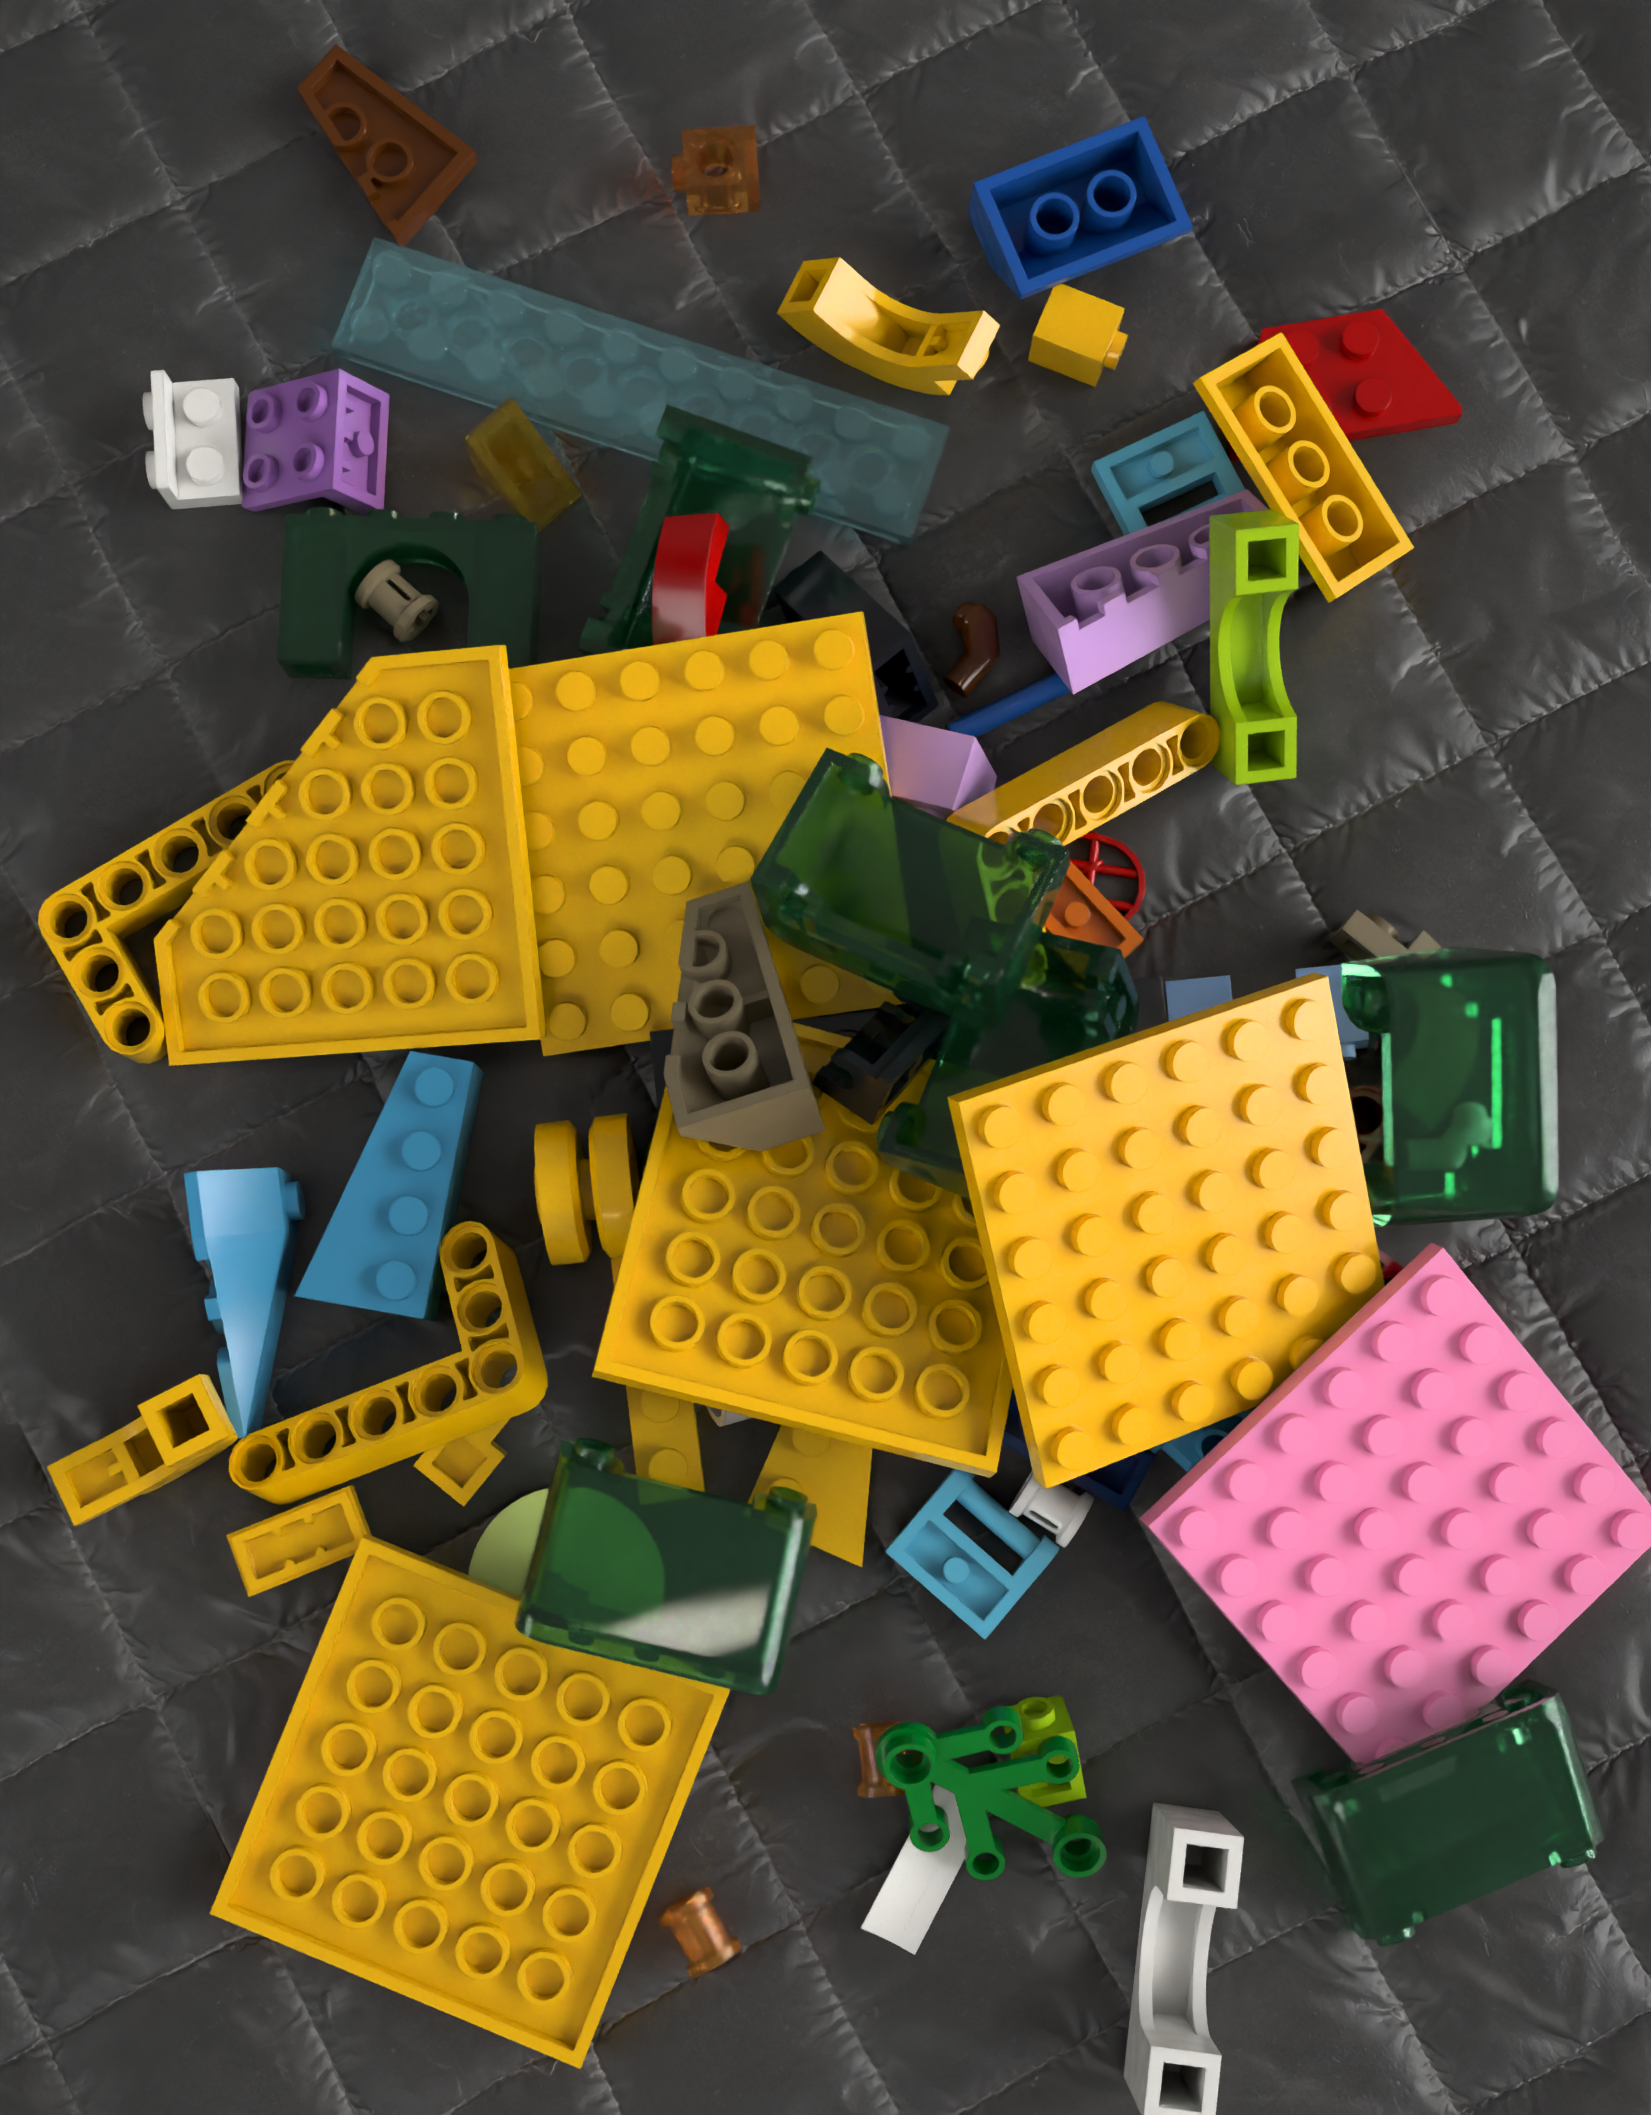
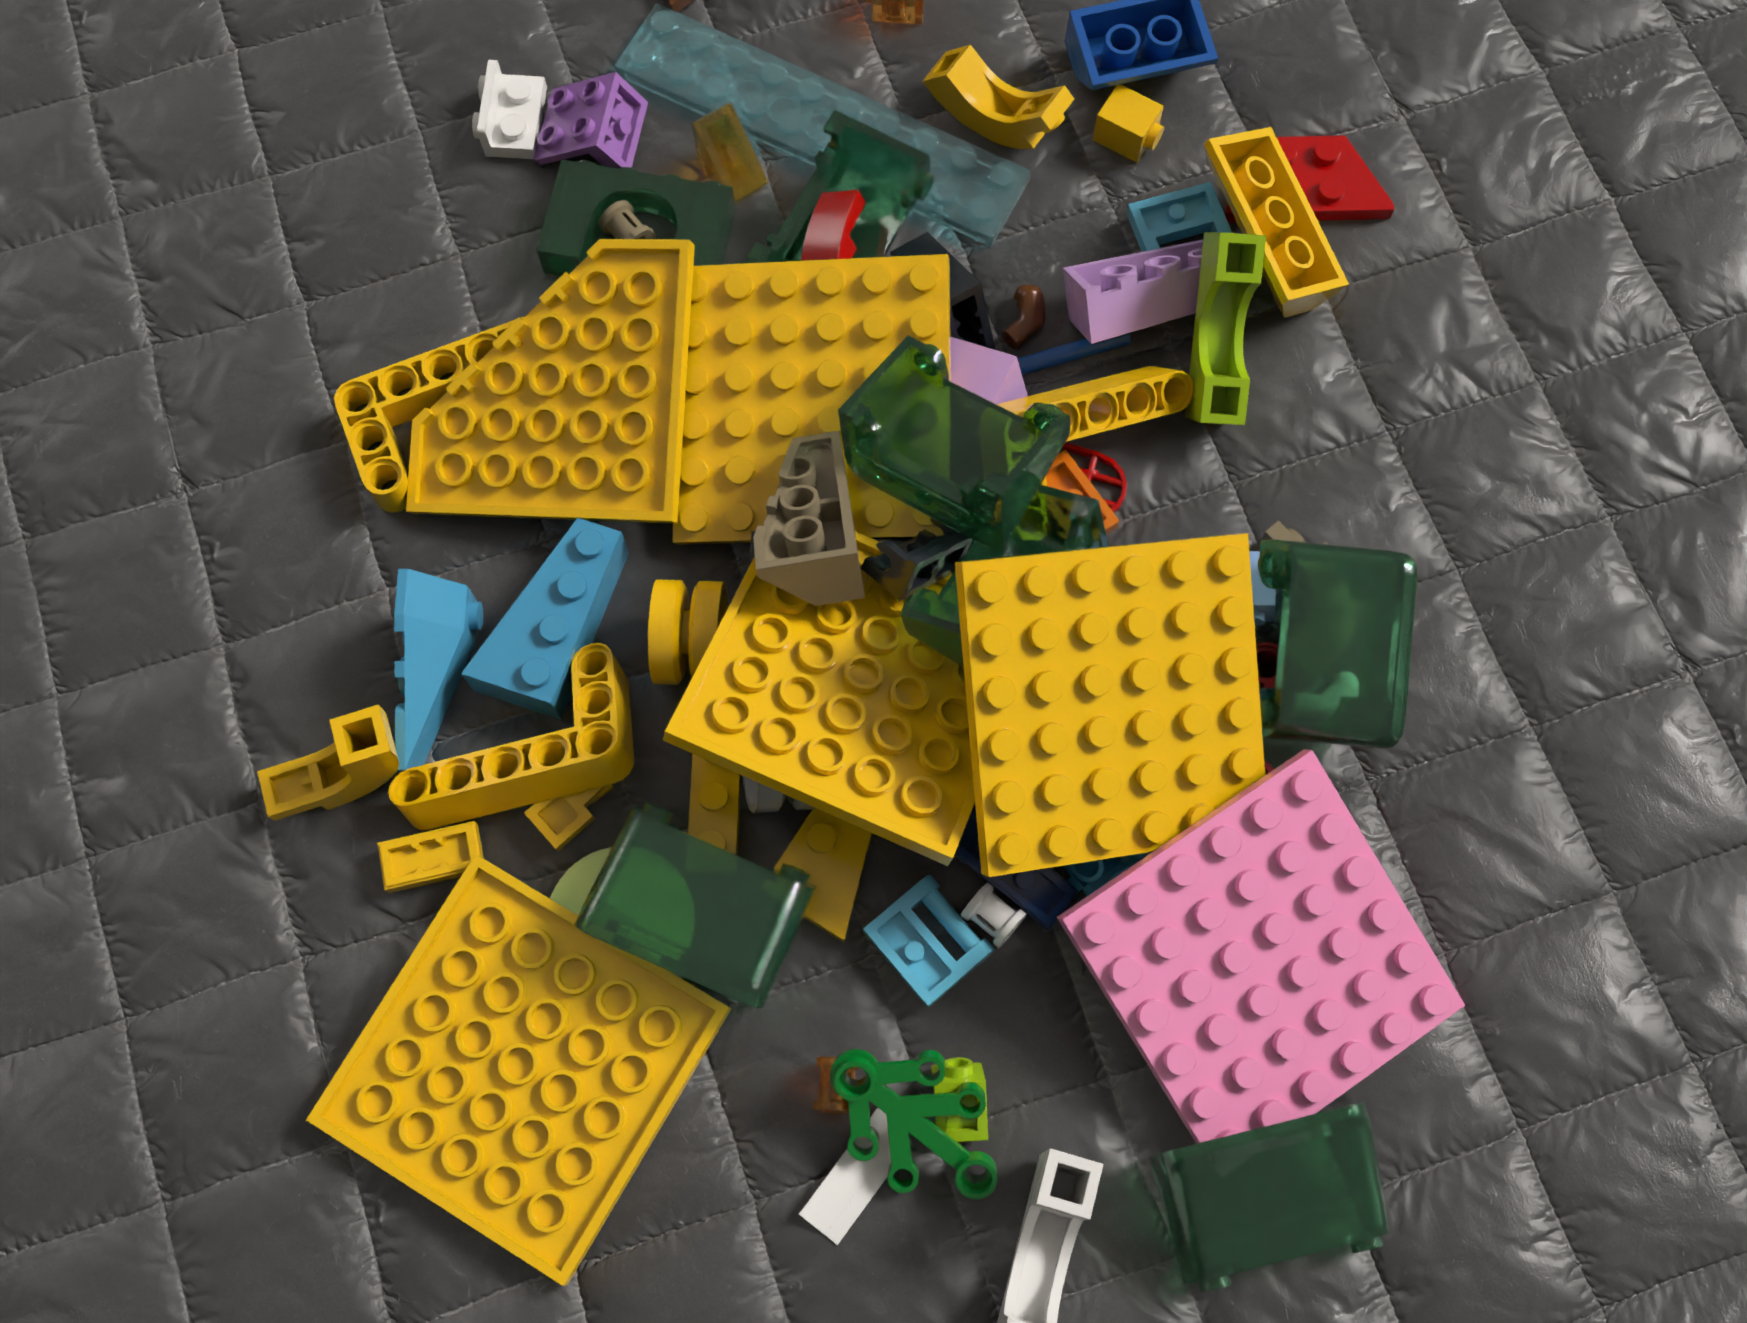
camera: 10 degrees right, 10 degrees down
clear orange bush [657,1886,742,1978] -> none

